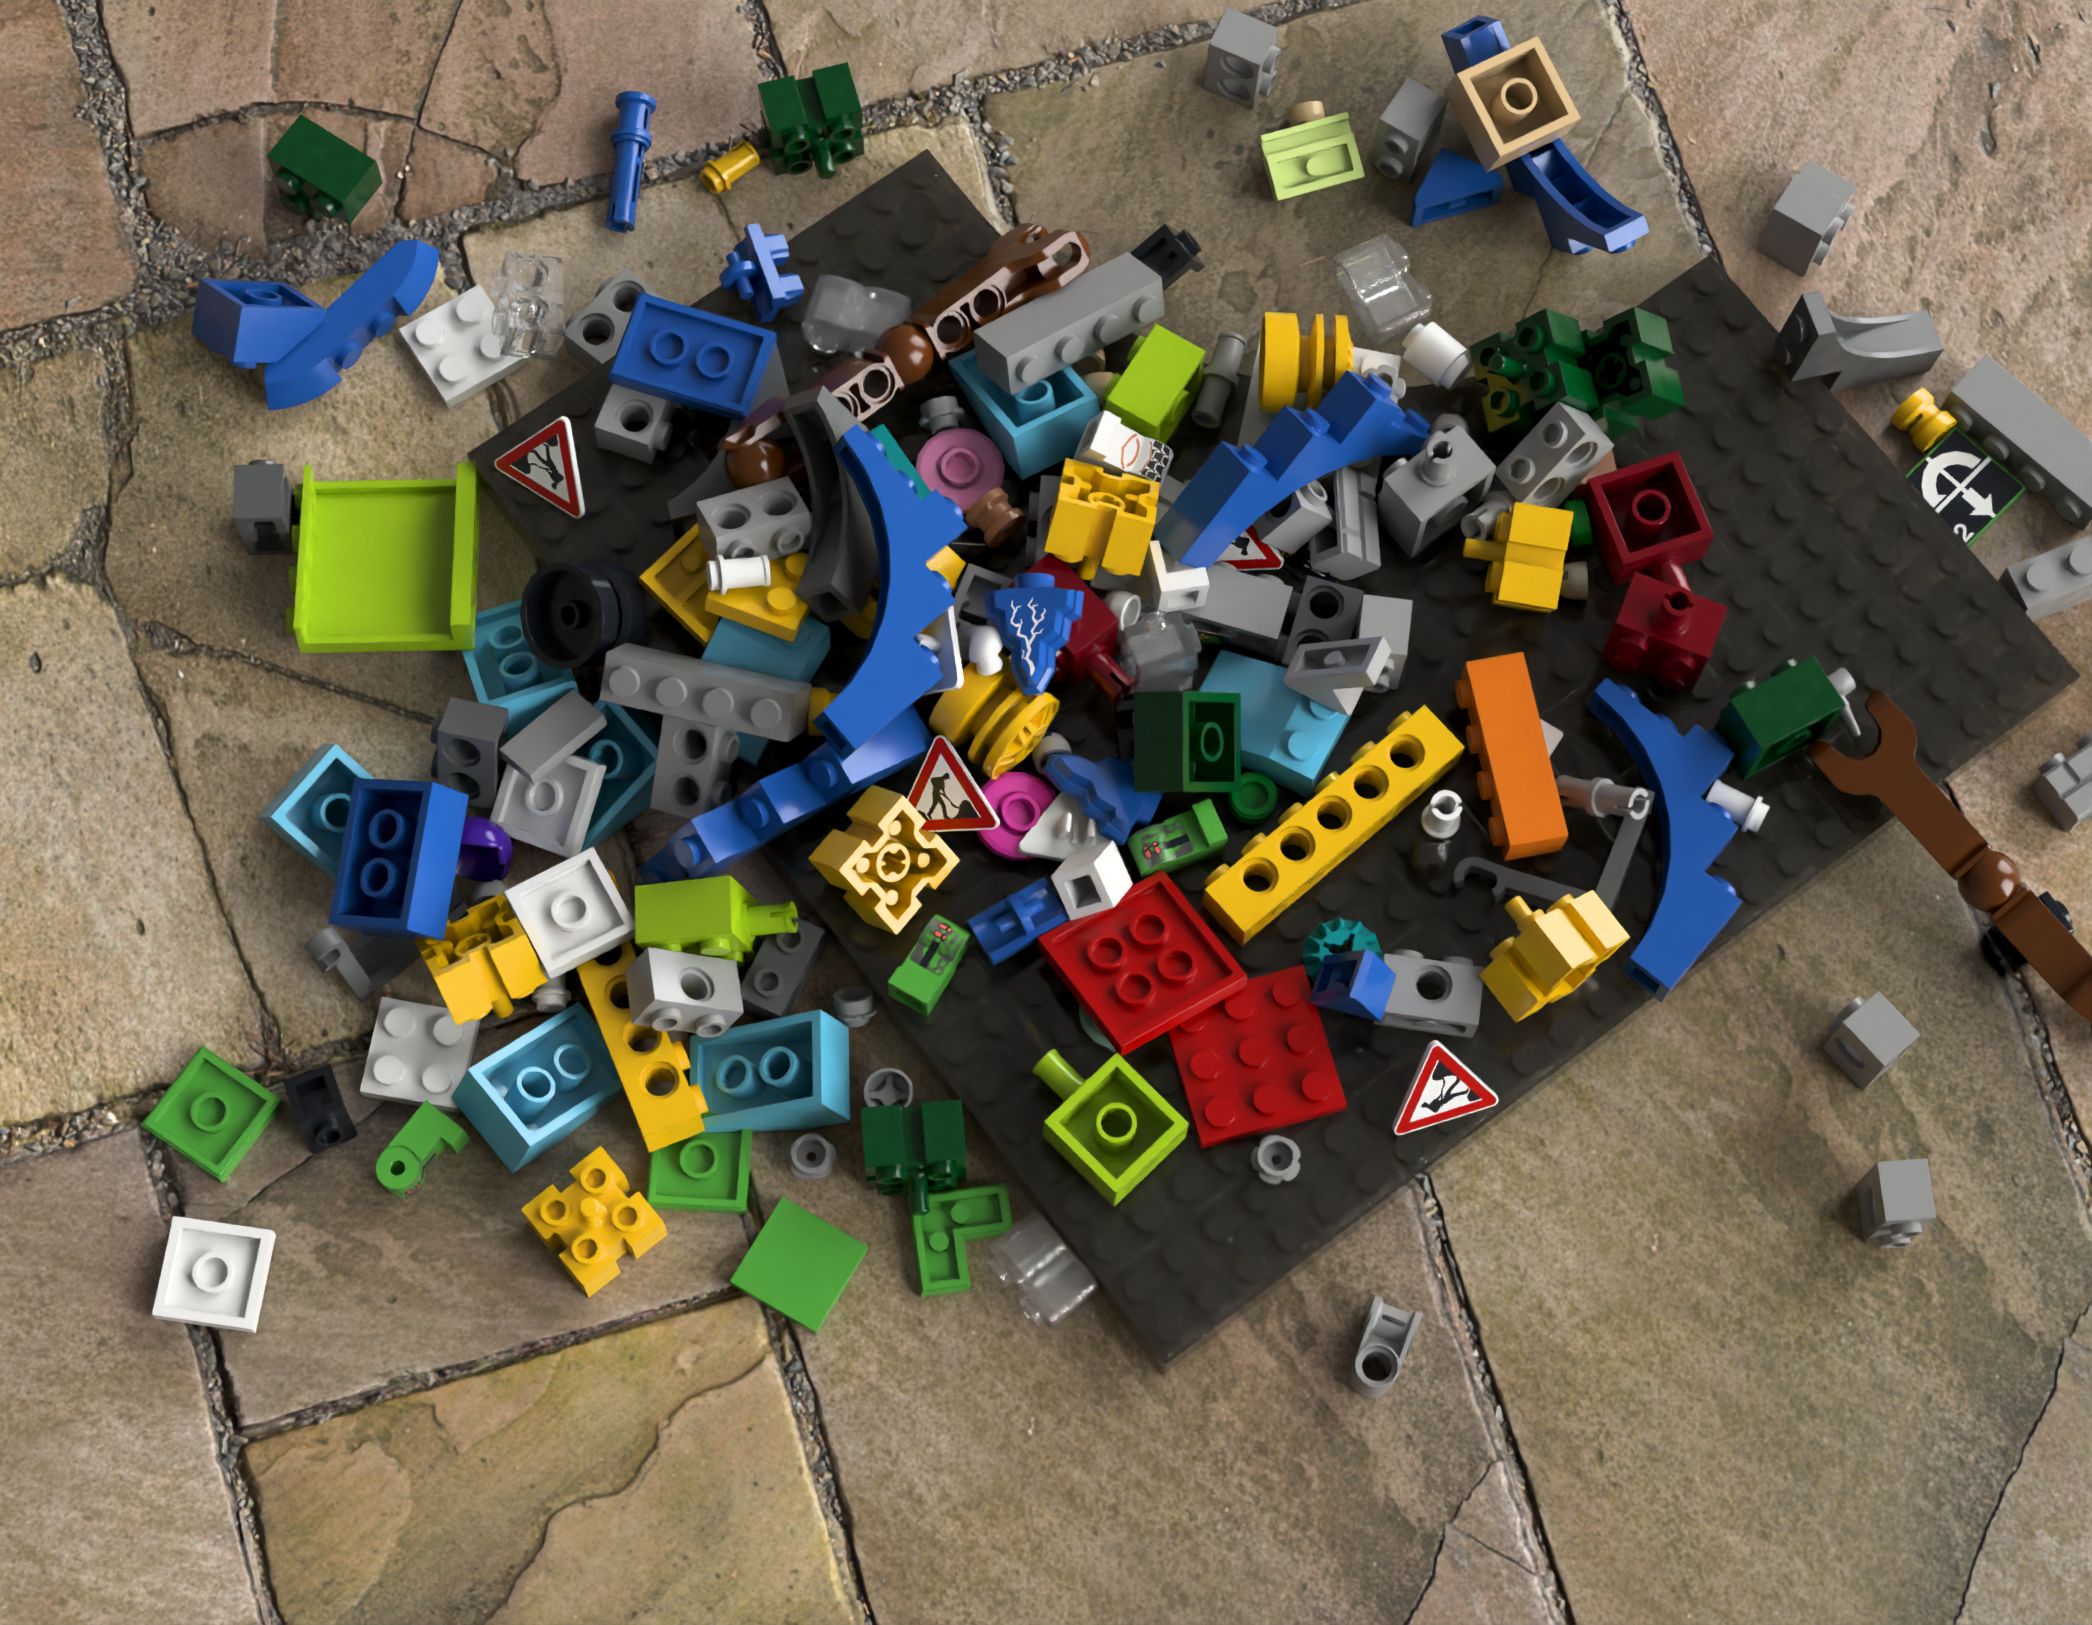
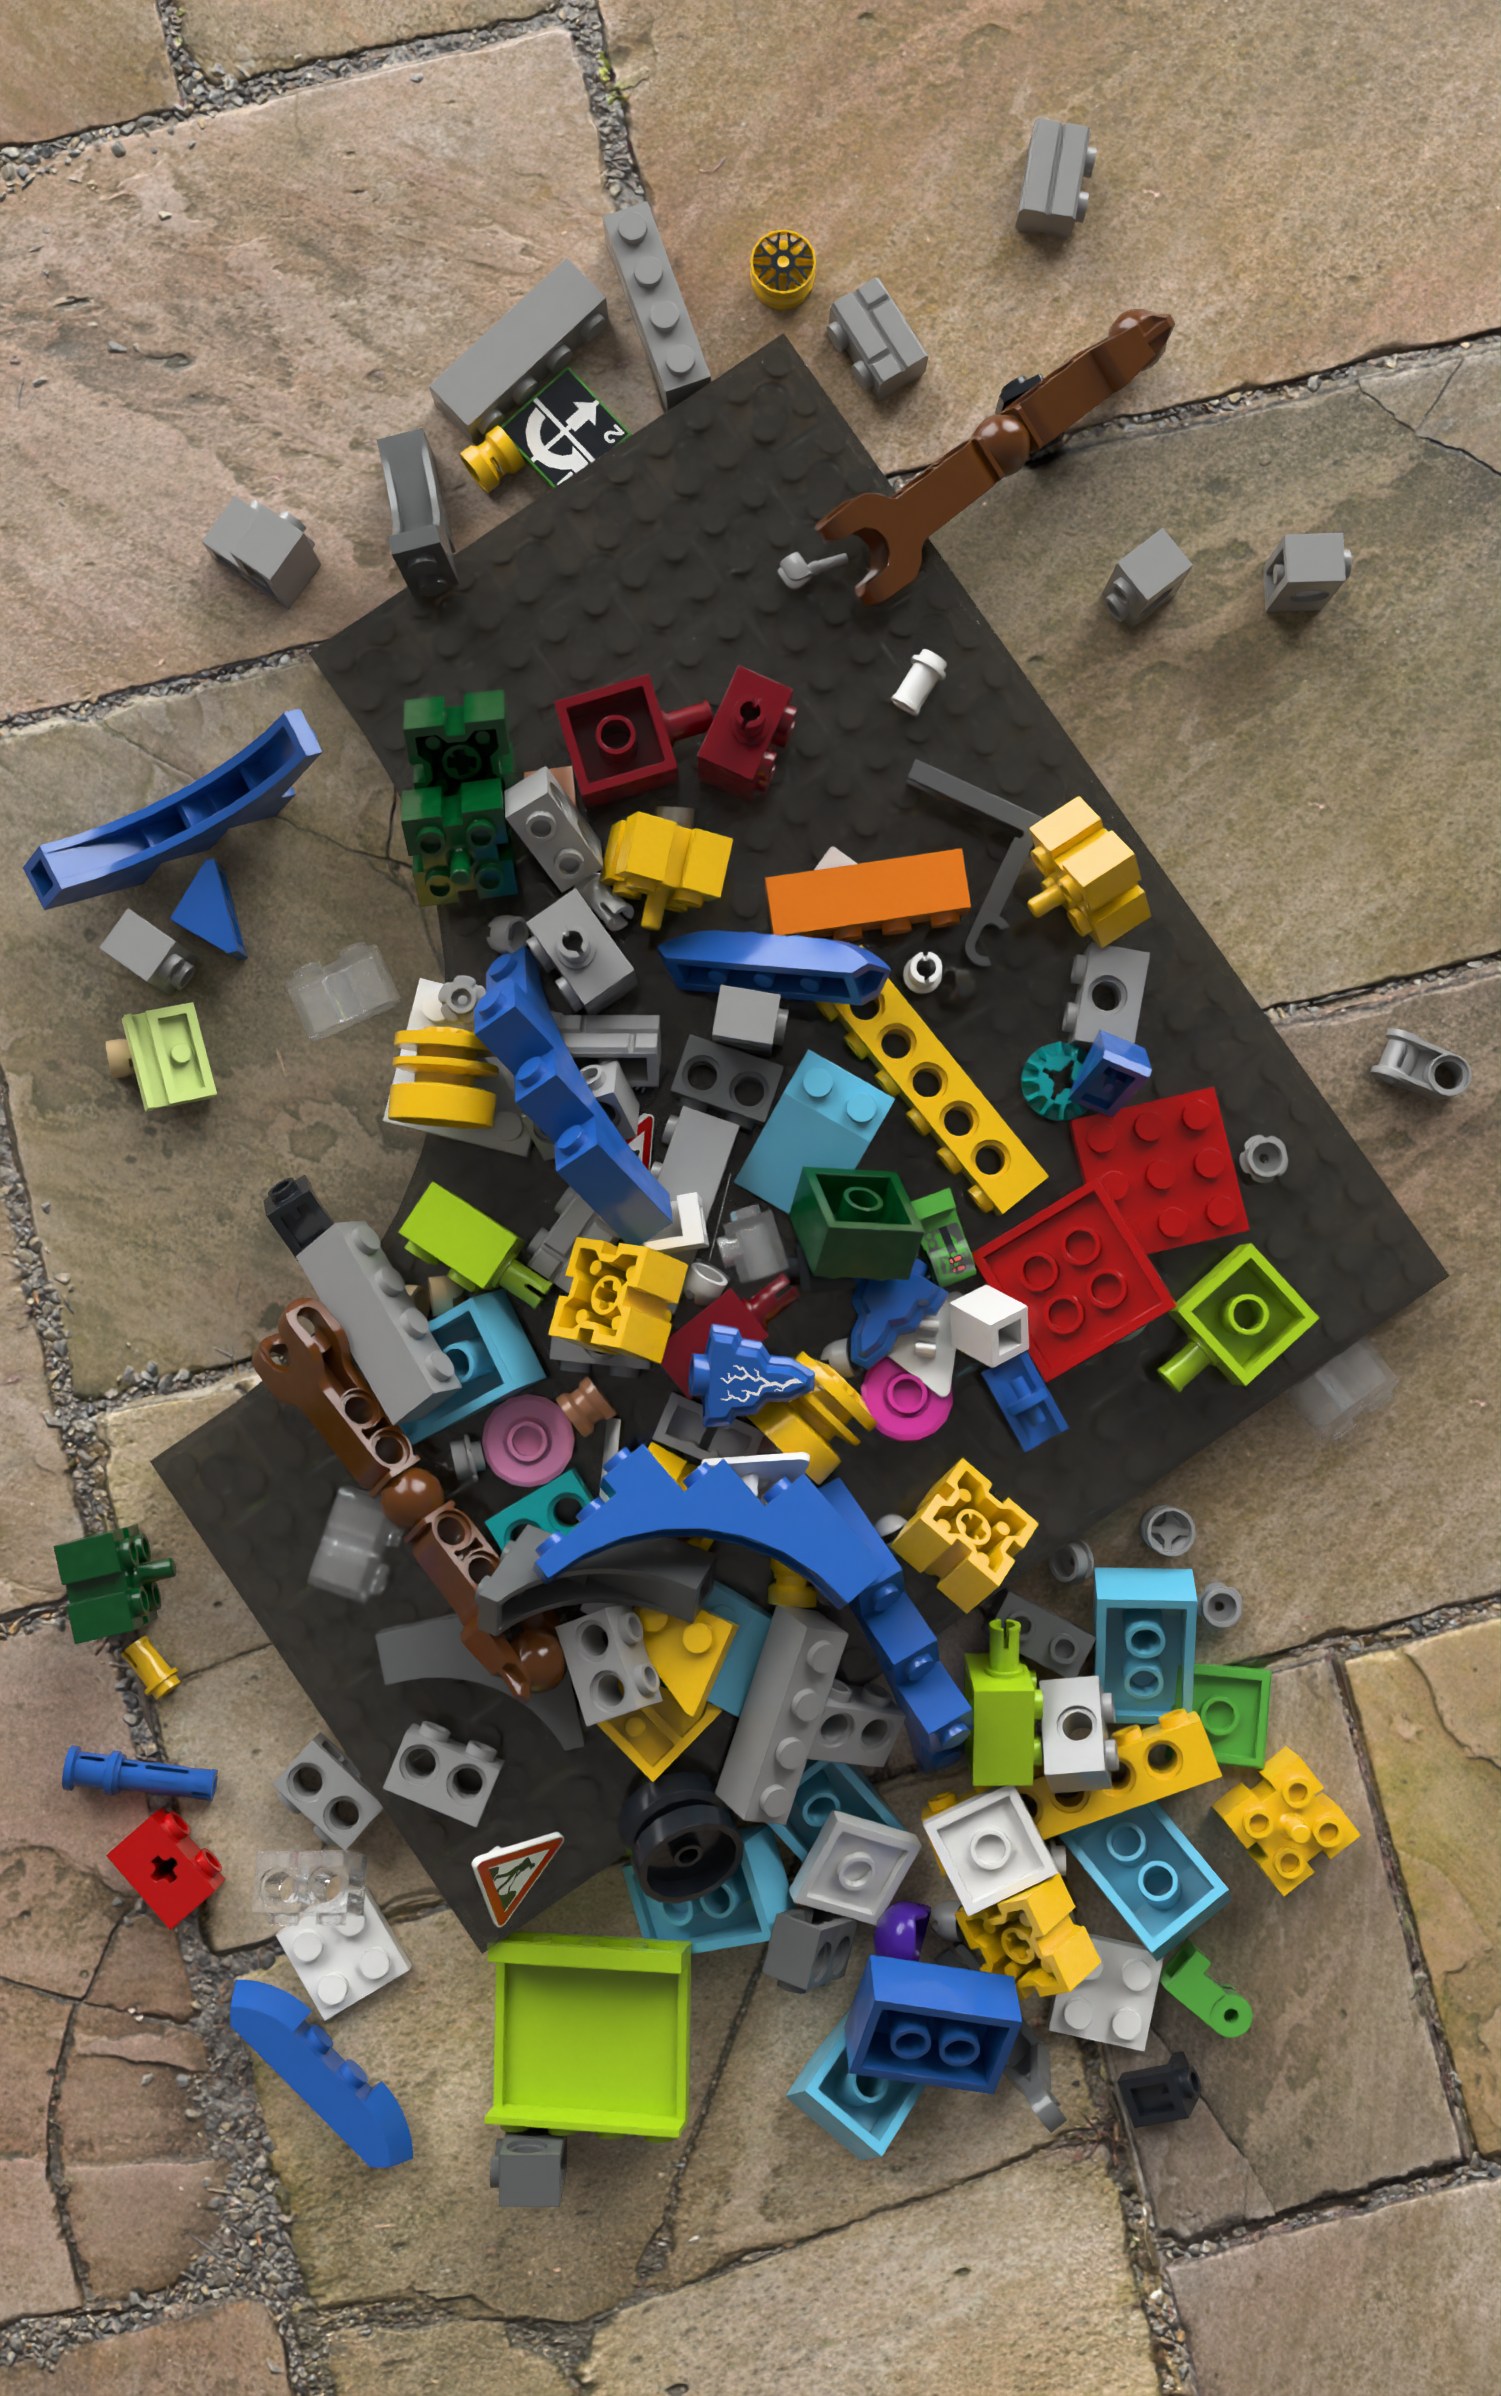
camera: 90 degrees left, 15 degrees up
bright green tile [141,1045,284,1184] -> none
white plate [152,1216,276,1333] -> none
blue slope [191,278,327,369] -> none
dark green brick [267,114,383,225] -> none
light grey tile [499,689,608,785] -> none
blue tile [608,292,777,422] -> none
white pin [706,555,771,595] -> none
blue hips [719,223,804,323] -> none
bright green tile [729,1196,868,1335] -> none
dark green brick [860,1099,967,1216] -> none
bright green leg [888,914,972,1017] -> none
piece [907,735,1000,832] -> none
bright green tile [907,1183,1014,1298] -> none
white arm [961,625,1003,676] -> none
white leg [1073,410,1174,491] -> none
light grey pin [1191,331,1248,428] -> none
light grey brick [1203,7,1281,110] -> none
green tile [1228,772,1278,824] -> none
light grey slope [1282,636,1392,716] -> none
piece [1392,1040,1499,1135] -> none
white brick [1402,322,1473,391] -> none
tan brick [1444,36,1581,173] -> none
light grey pin [1555,775,1649,820] -> none
green tile [1563,498,1593,548] -> none
blue arch [1587,677,1742,1002] -> none
dark green brick [1713,655,1846,781] -> none
none -> red brick [106,1806,226,1930]
none -> blue brick [656,931,891,1005]

